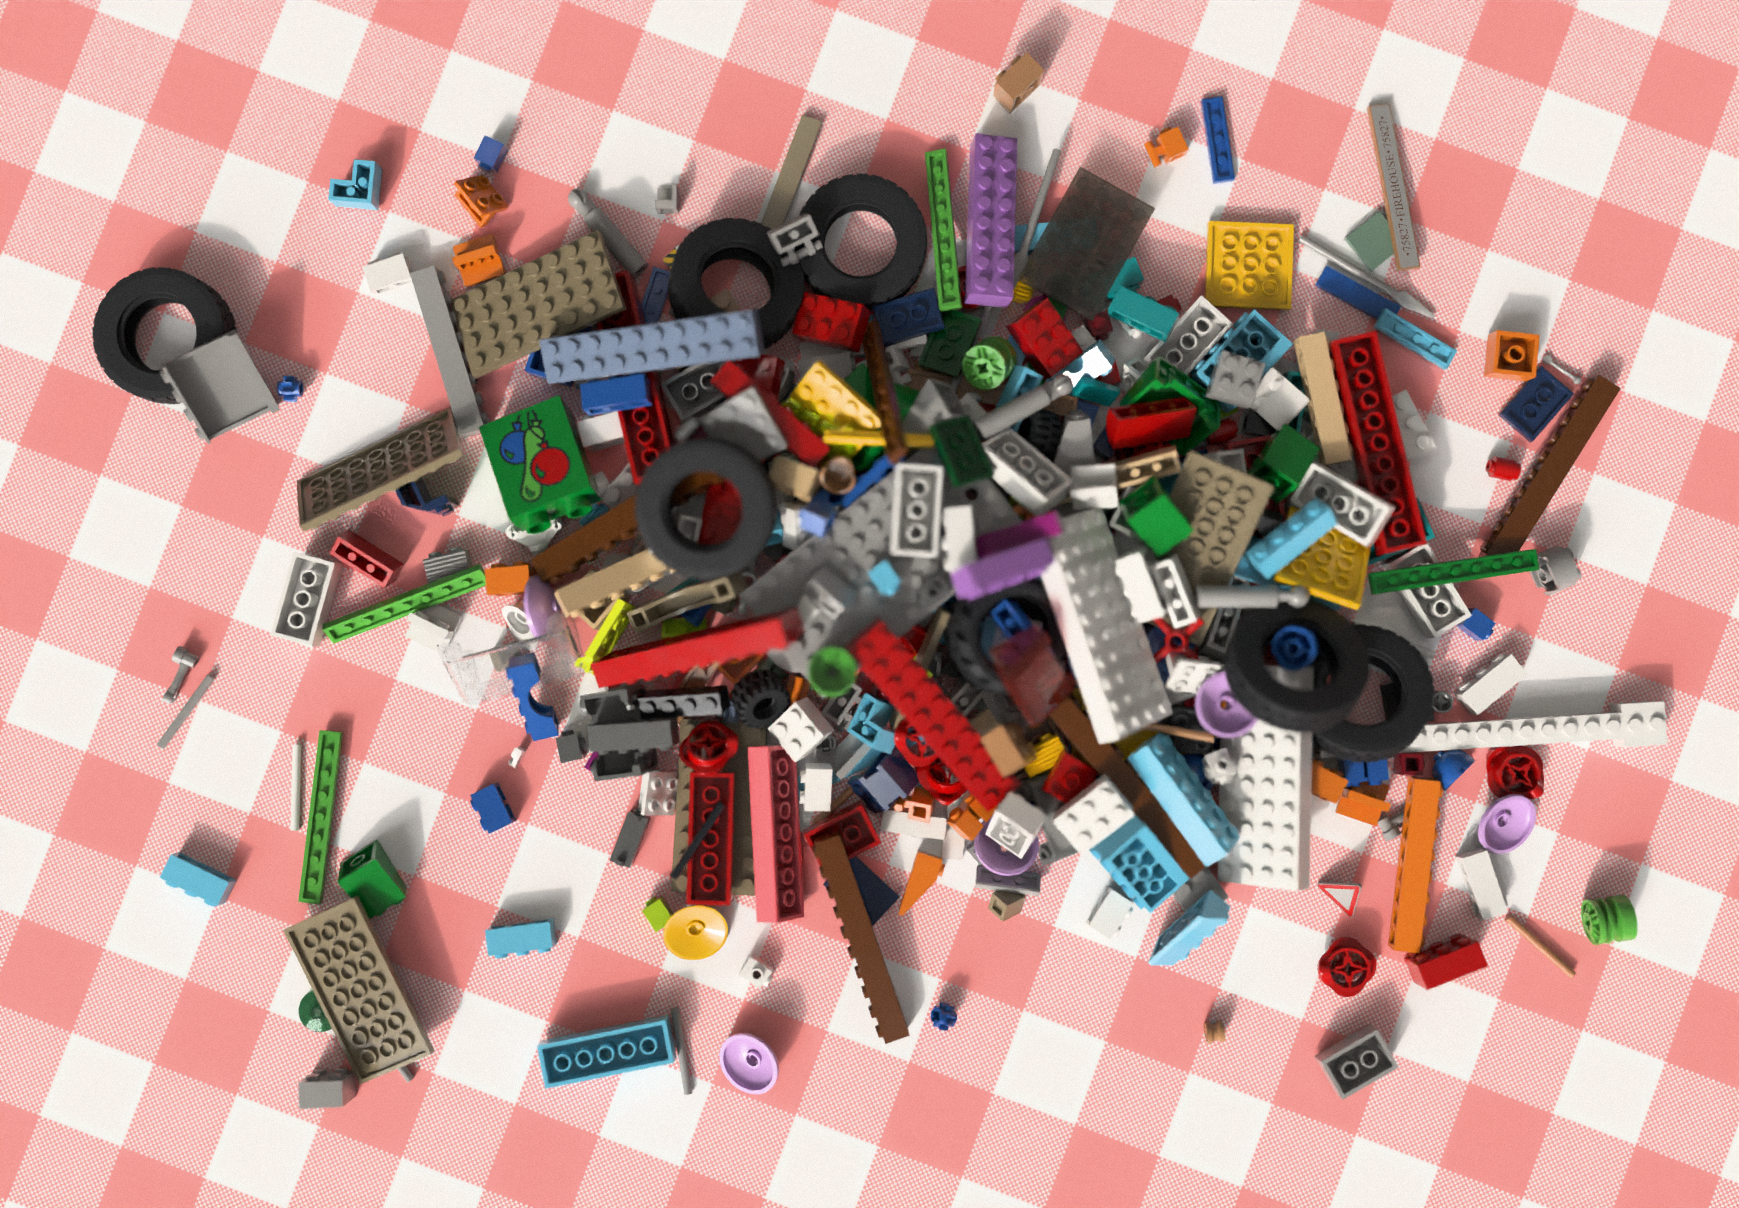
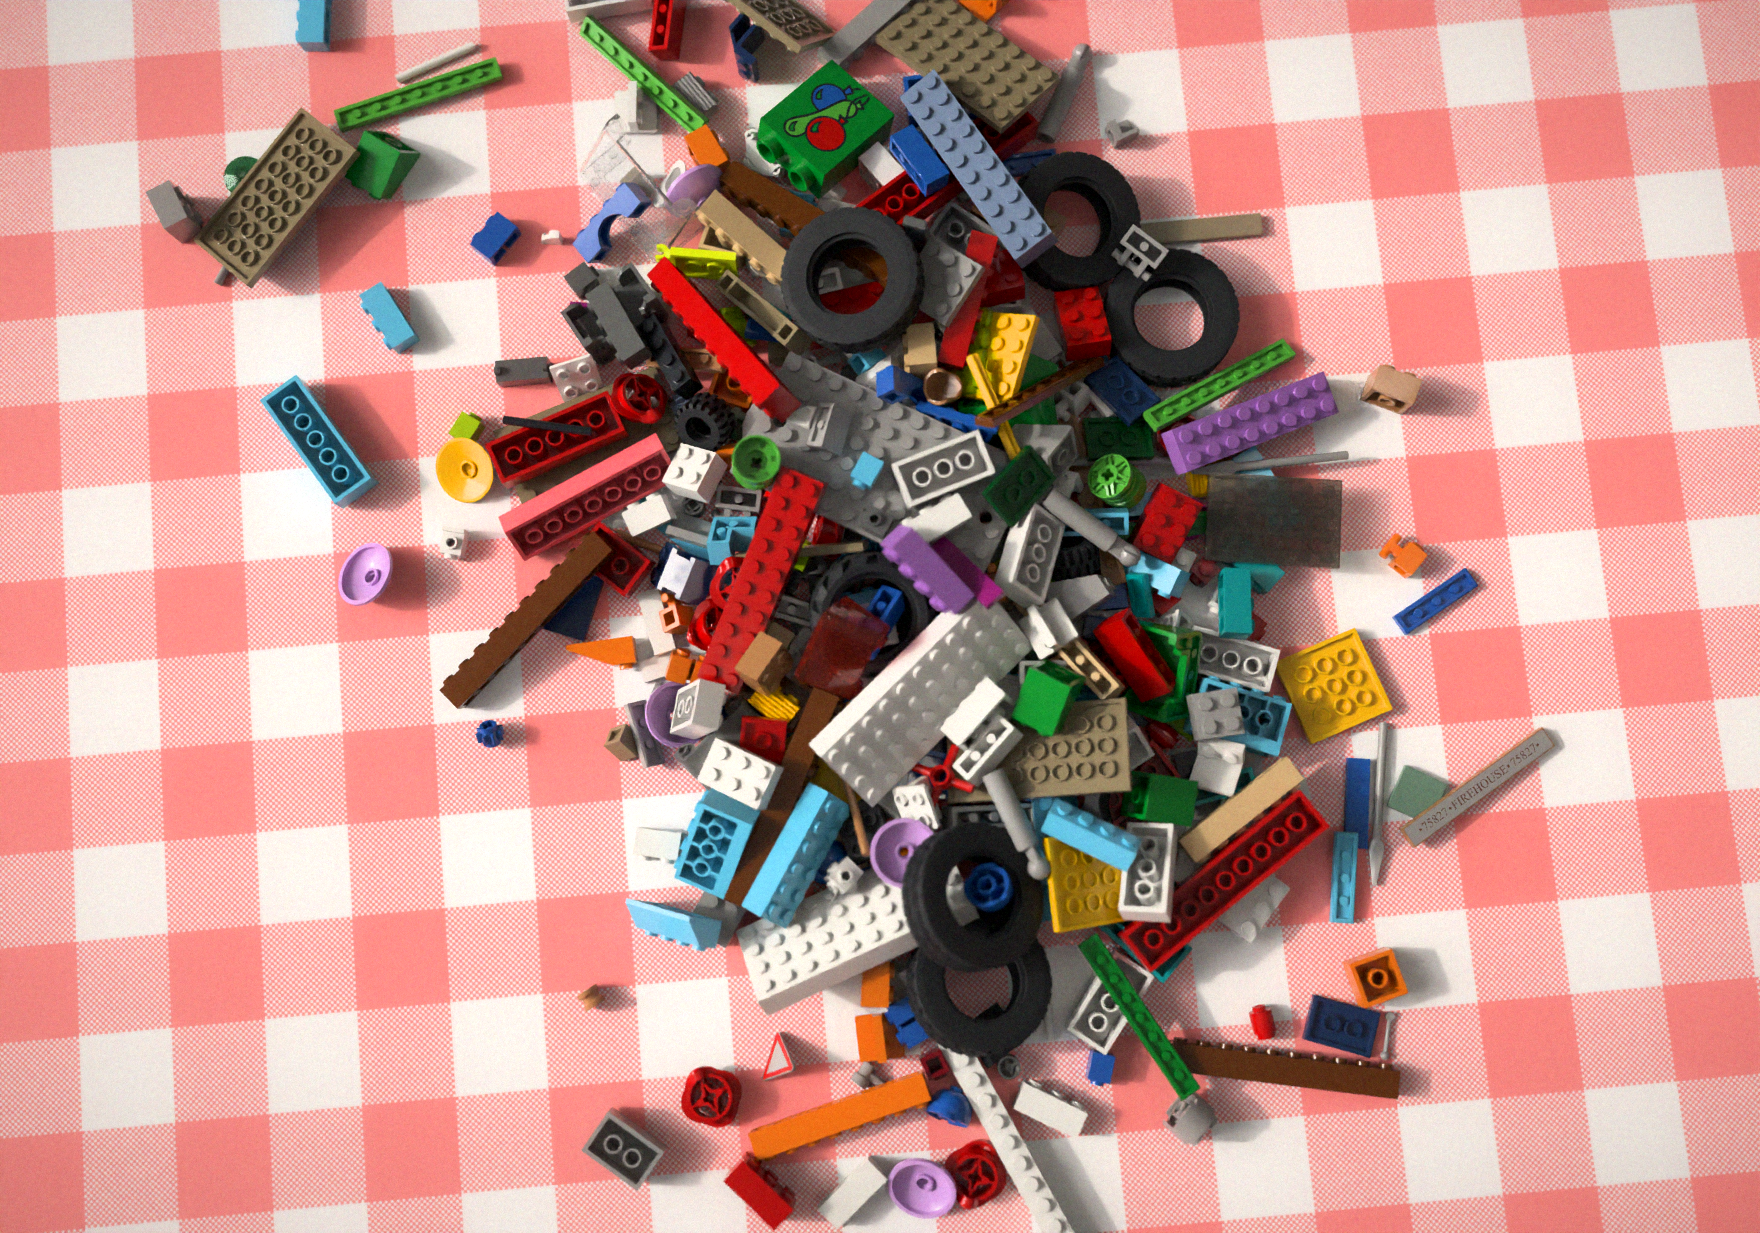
camera: 65 degrees right, 5 degrees down
light grey bar [671,1007,692,1095] -> none

